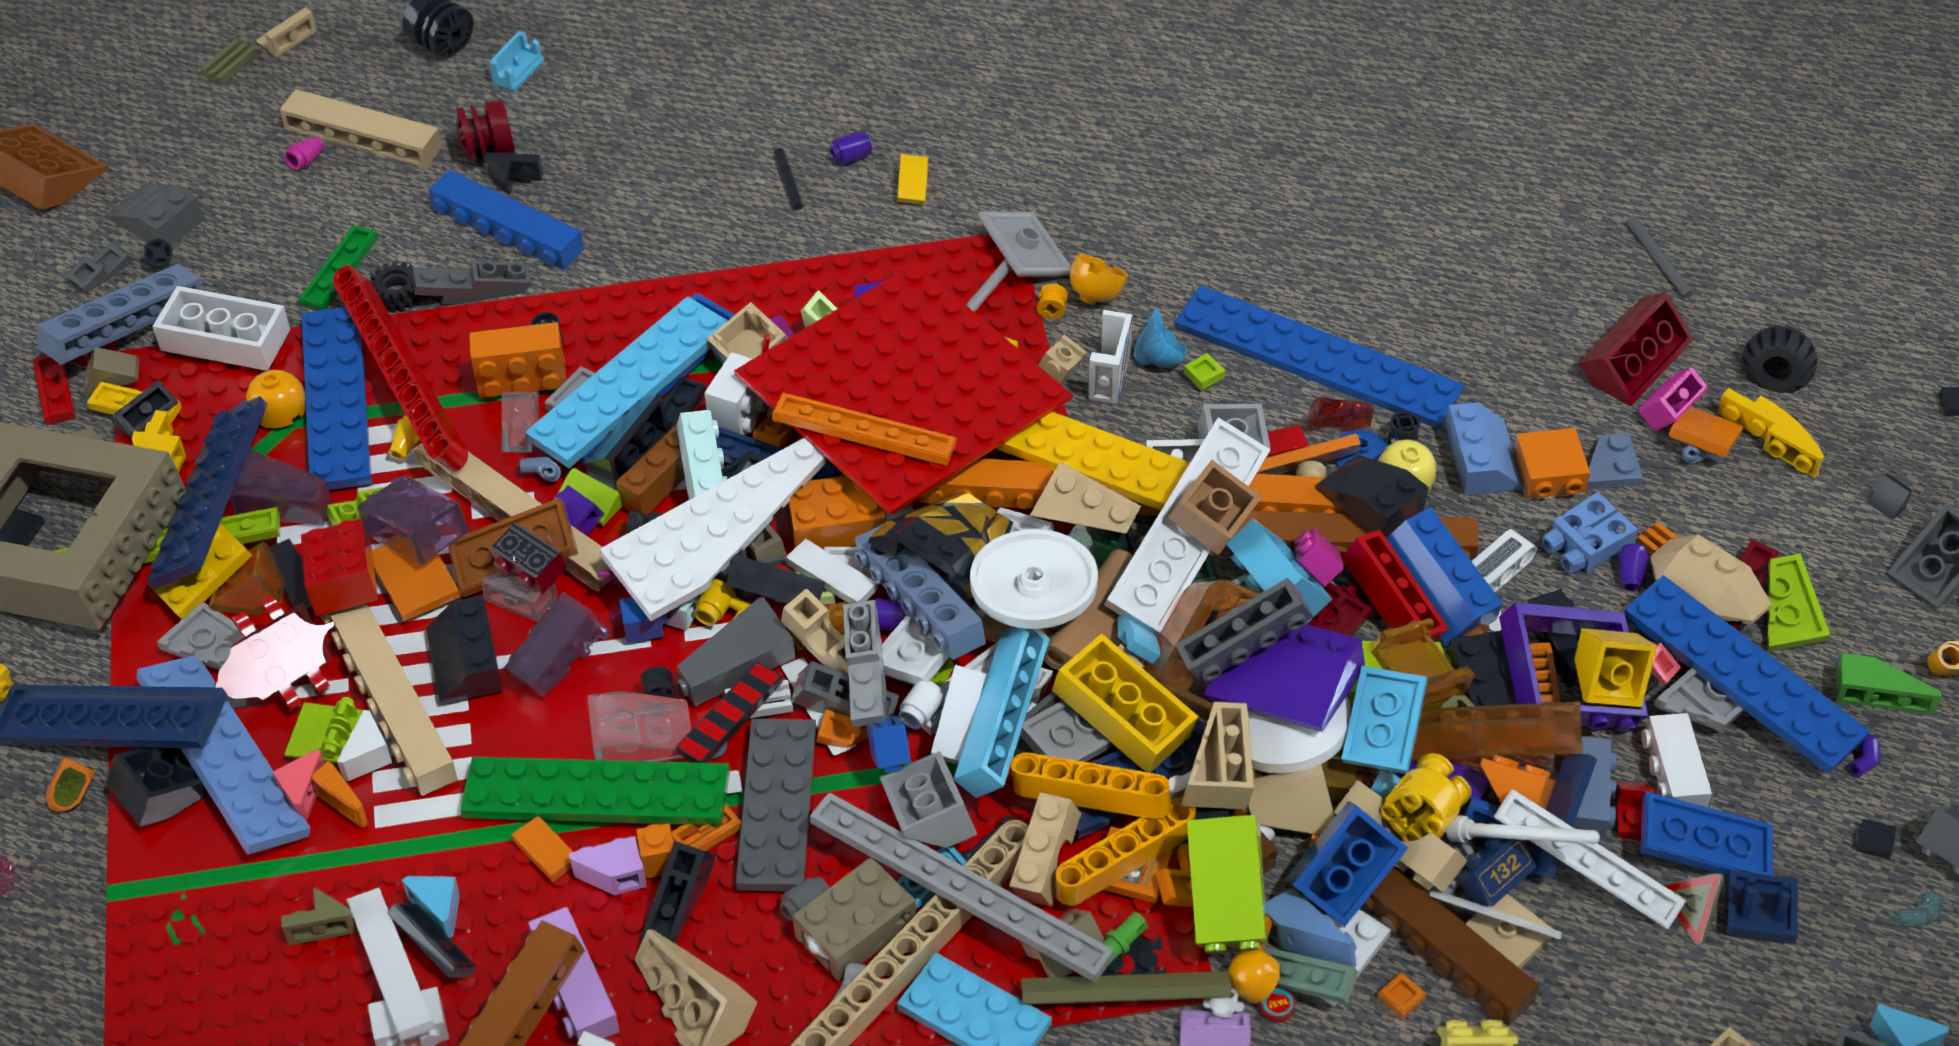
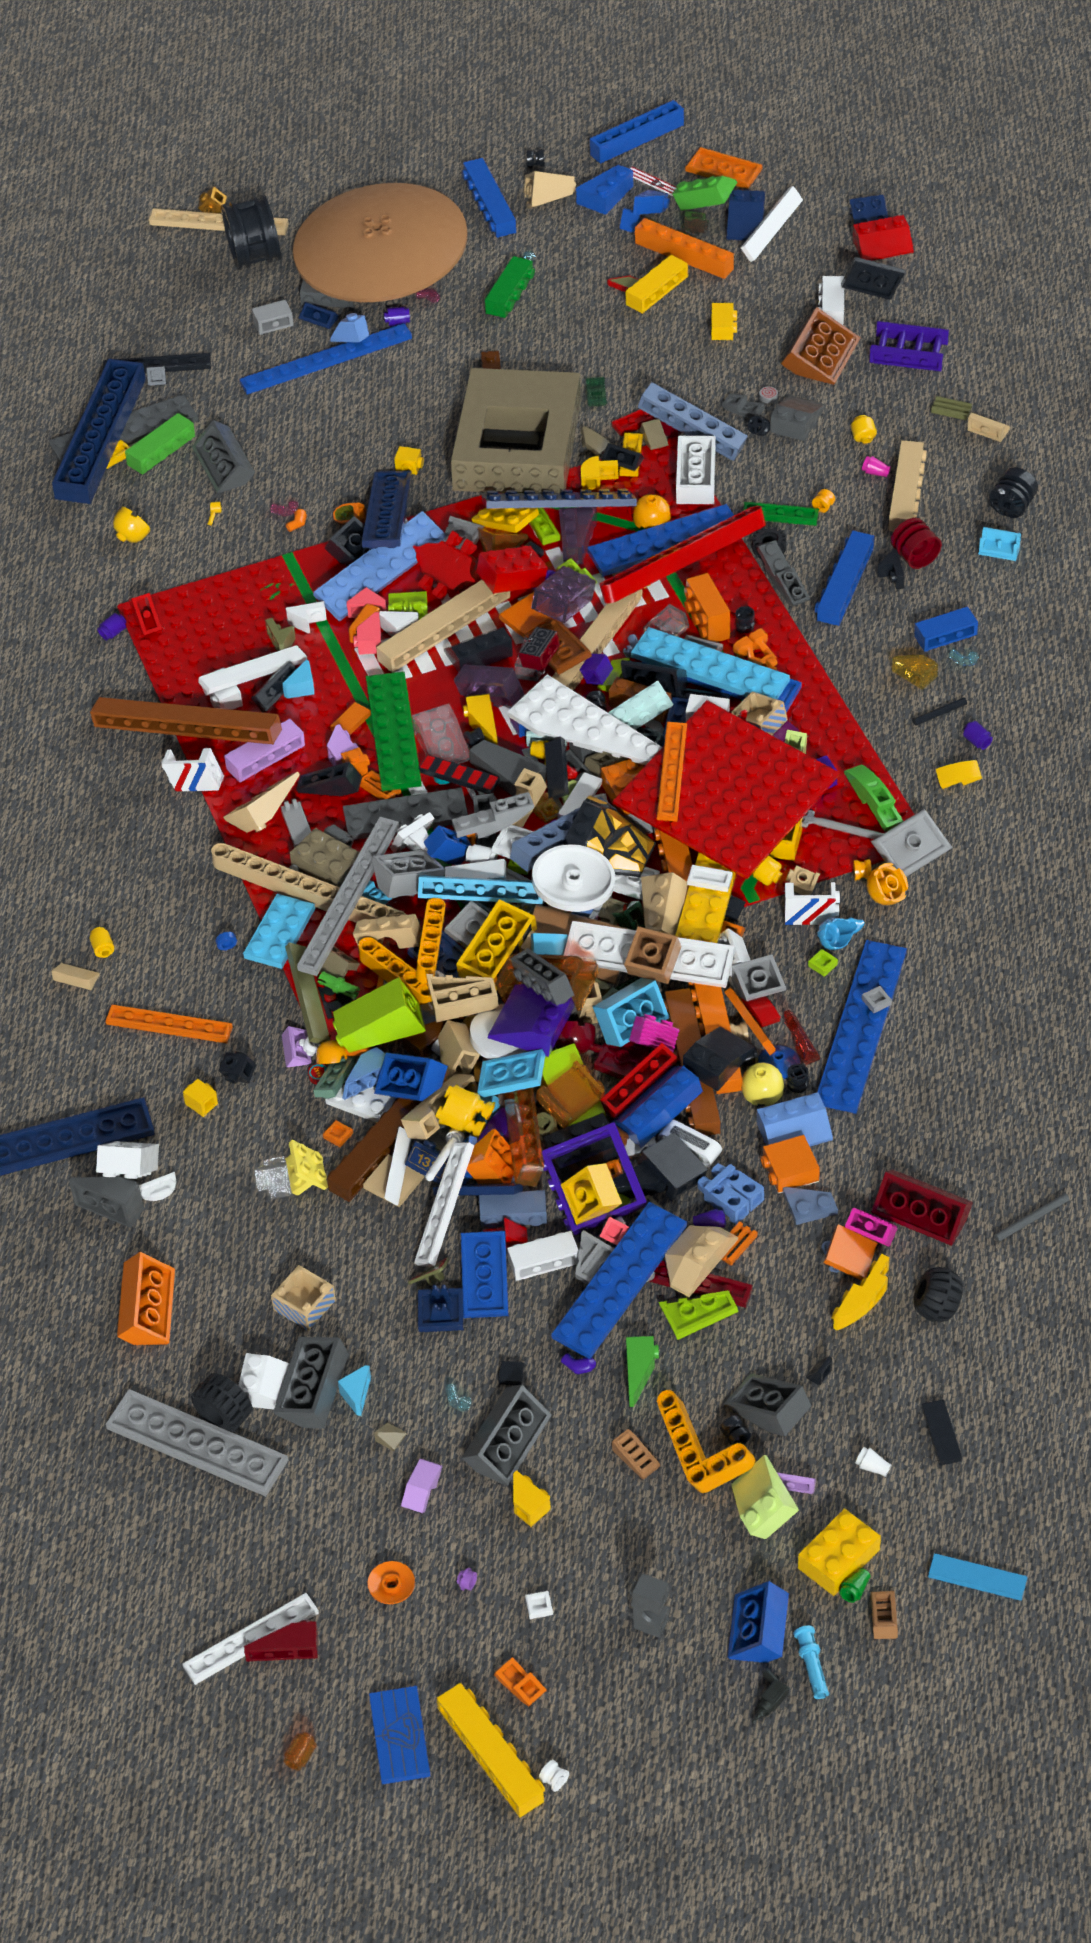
camera: 80 degrees right, 0 degrees up
none -> light grey hinge [281,799,311,848]
none -> orange arm [285,509,307,532]
none -> white slope [286,601,327,633]
none -> coral slope [353,612,381,655]
none -> white plate [390,812,434,853]
none -> yellow slope [463,694,498,745]
none -> black panel [638,1133,708,1201]
none -> white tile [687,865,733,892]
none -> orange piece [733,628,778,671]
none -> light grey tile [759,386,778,404]
none -> light orange wheel [812,489,835,513]
none -> bright green slope [844,765,904,832]
none -> yellow head [851,415,877,444]
none -> light grey plate [862,986,892,1014]
none -> dark purple fence [870,321,949,371]
none -> clear yellow slope [892,655,938,690]
none -> blue brick [914,607,978,652]
none -> clear light blue arm [949,649,979,666]

